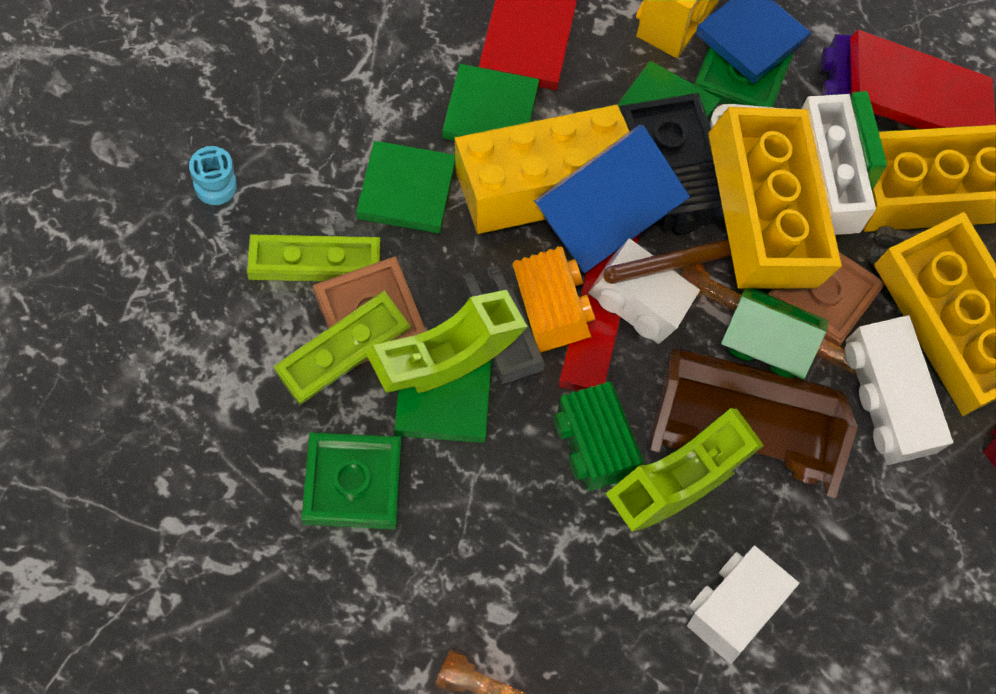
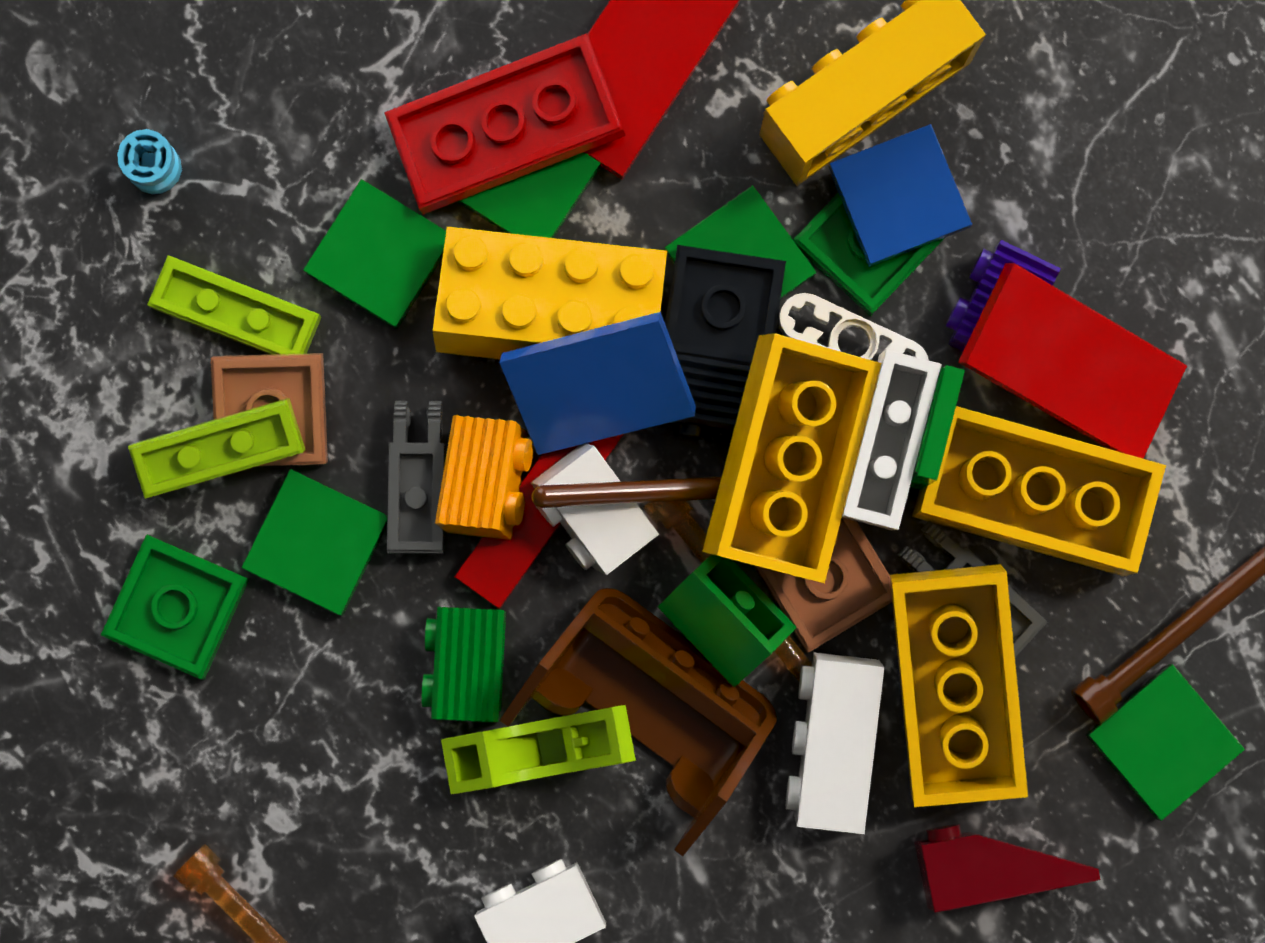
camera: 25 degrees right, 20 degrees up
lime arch [367,290,528,393] -> none
none -> red tile [384,33,626,214]

